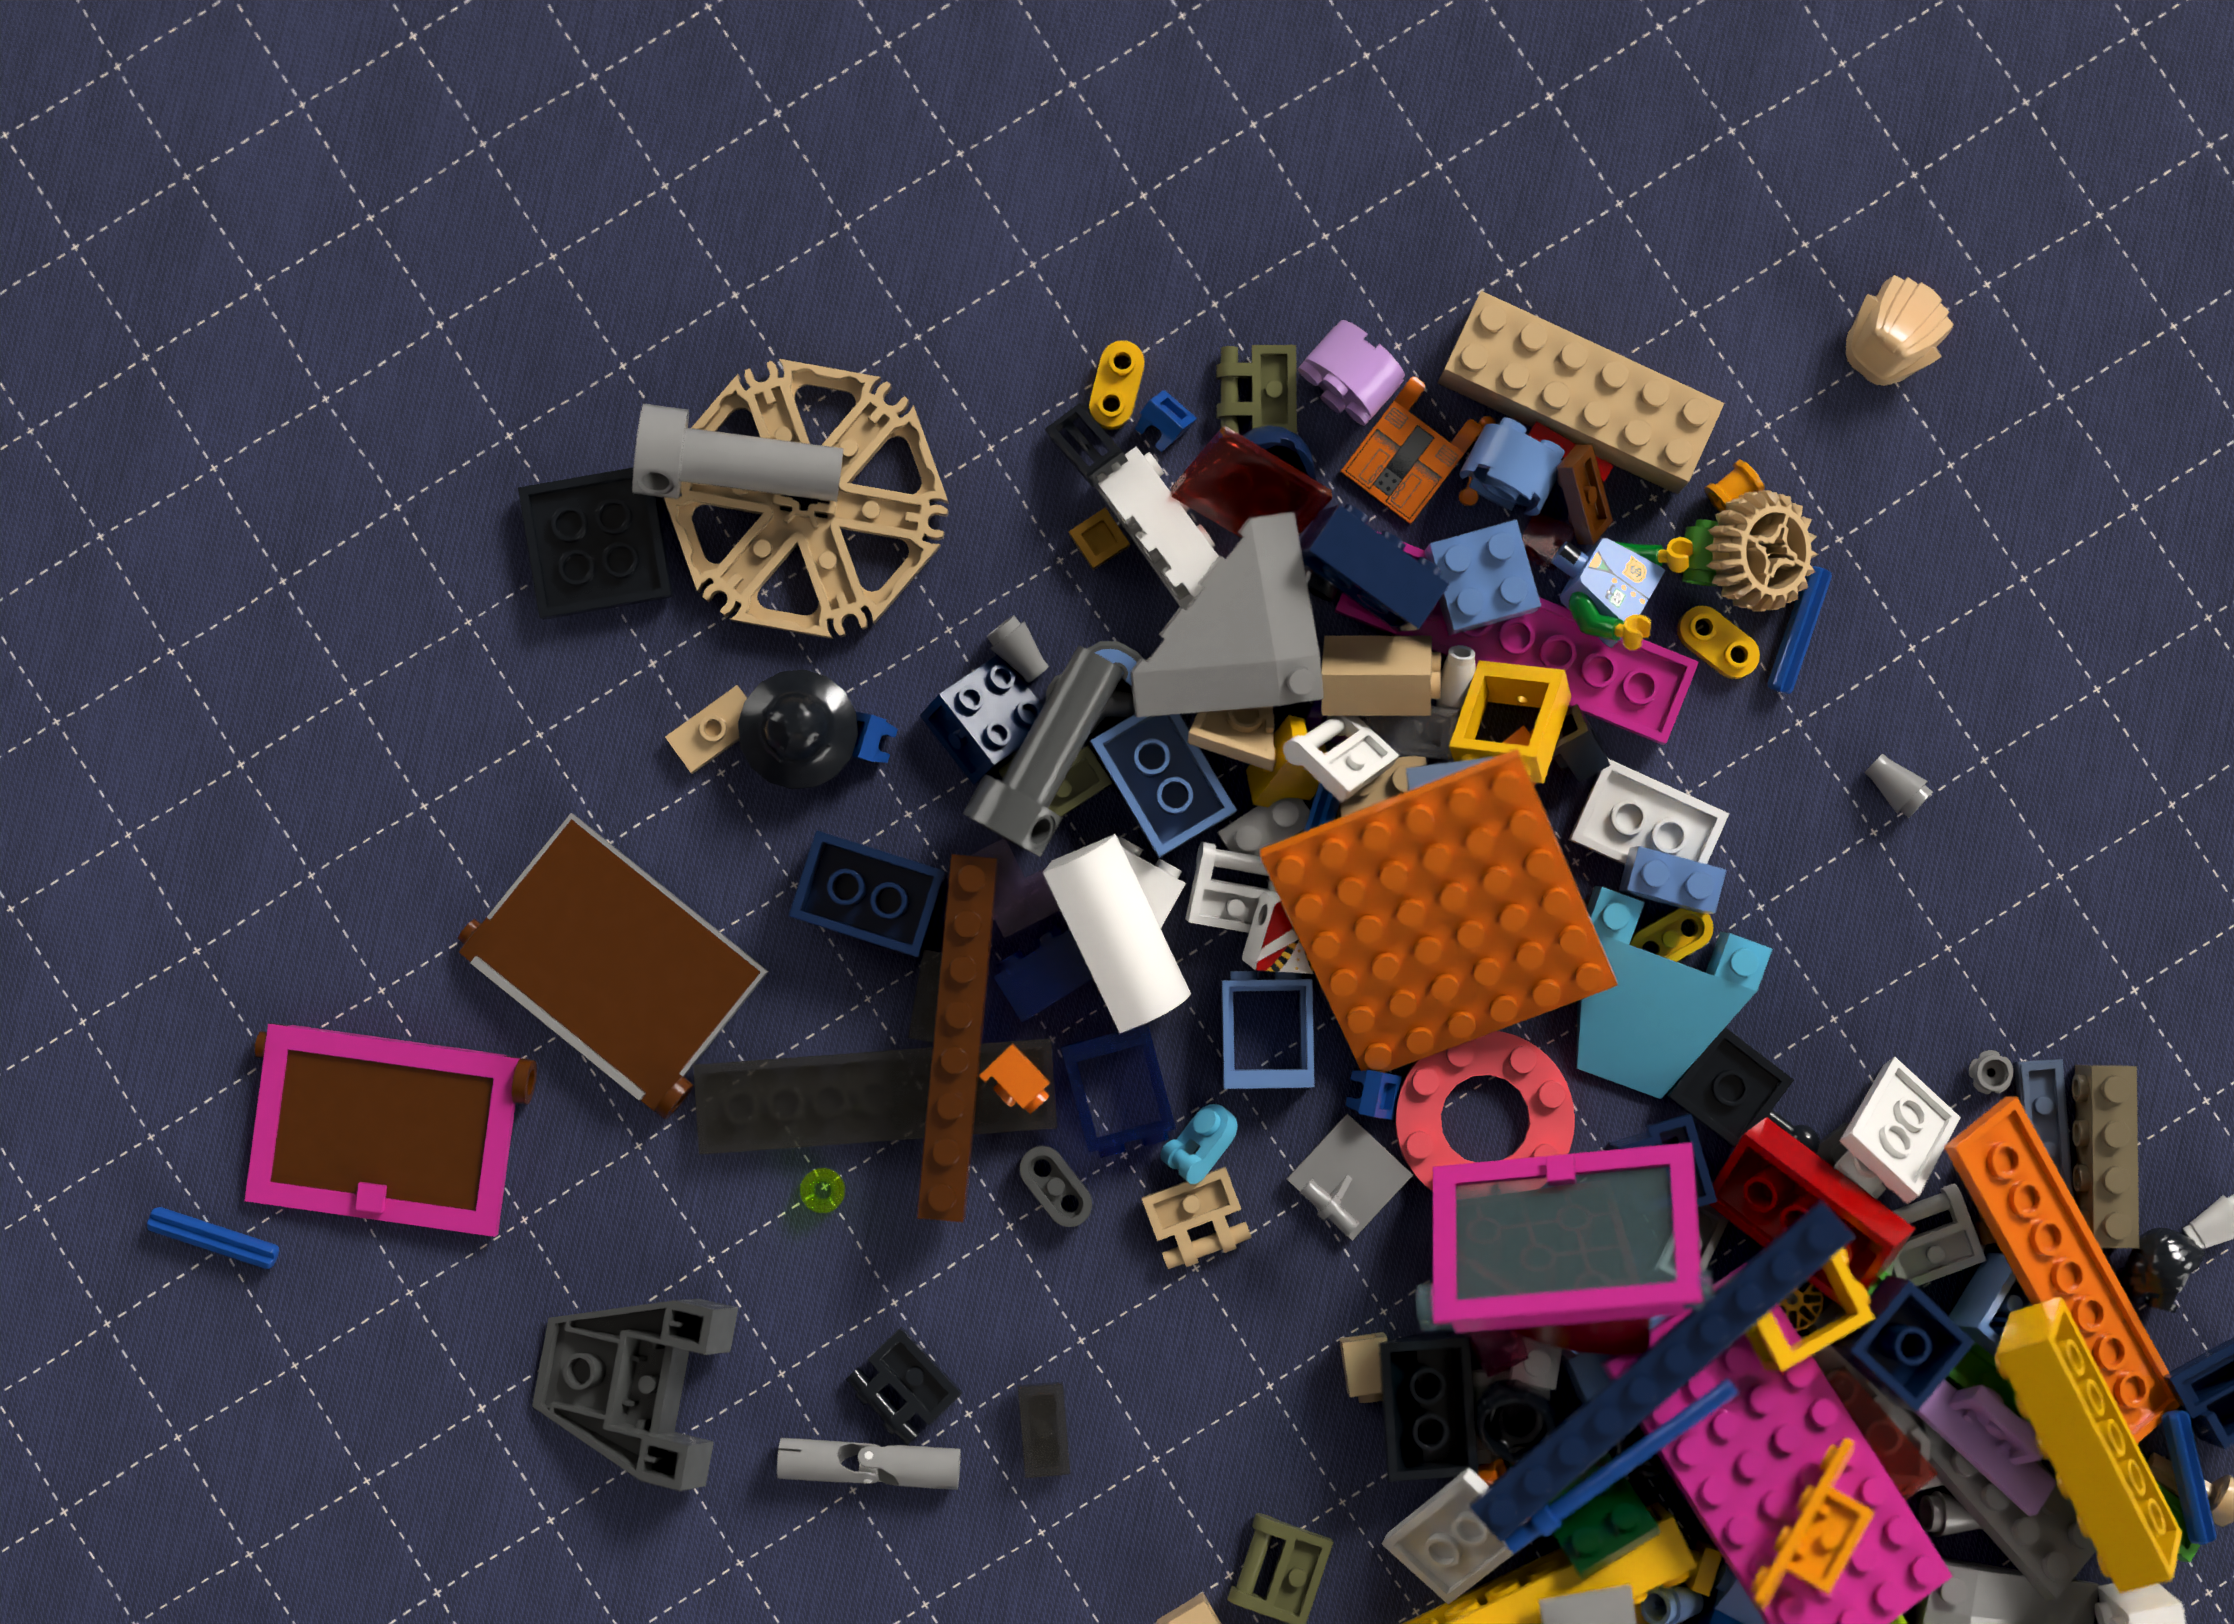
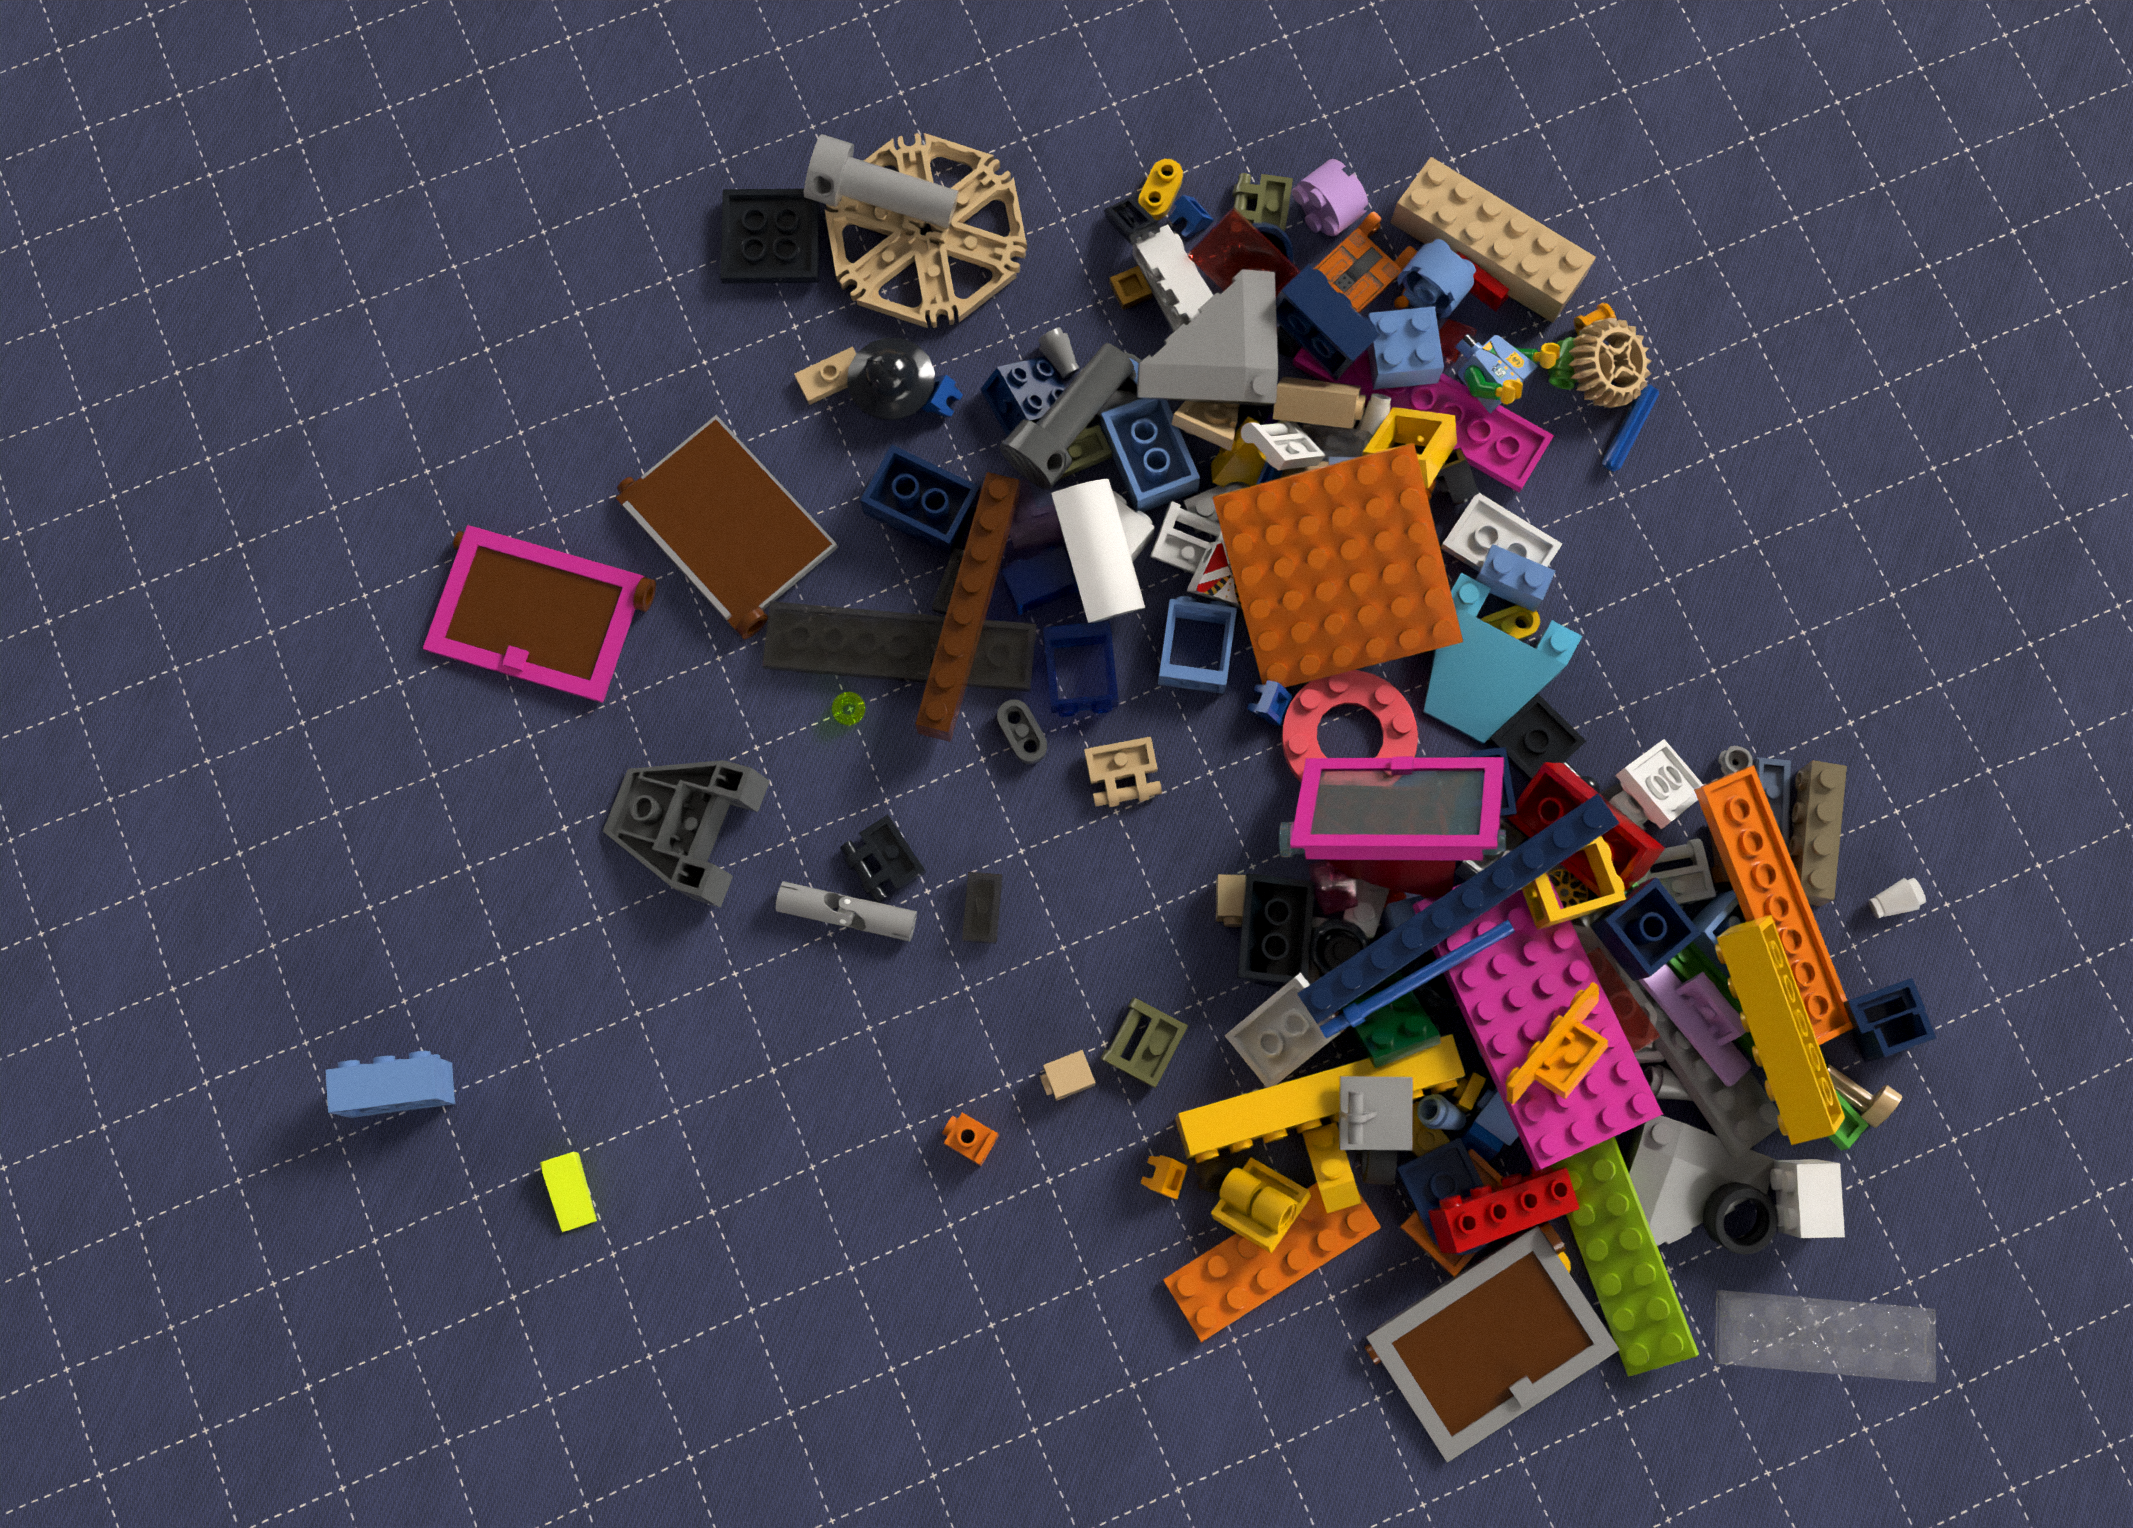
camera: 10 degrees right, 10 degrees down
blue axle [147,1207,279,1269] -> none
orange brick [979,1043,1050,1114] -> none
medium azure plate [1160,1104,1238,1184] -> none
light grey plate [1286,1114,1413,1241] -> none
reddish brown plate [1557,444,1613,545] -> none
yellow plate [1677,606,1760,679] -> none
tan hair [1846,275,1954,386] -> none
light grey cone [1865,754,1933,818] -> none
black hair [2116,1227,2205,1313] -> none
blue axle [2161,1410,2217,1545] -> none

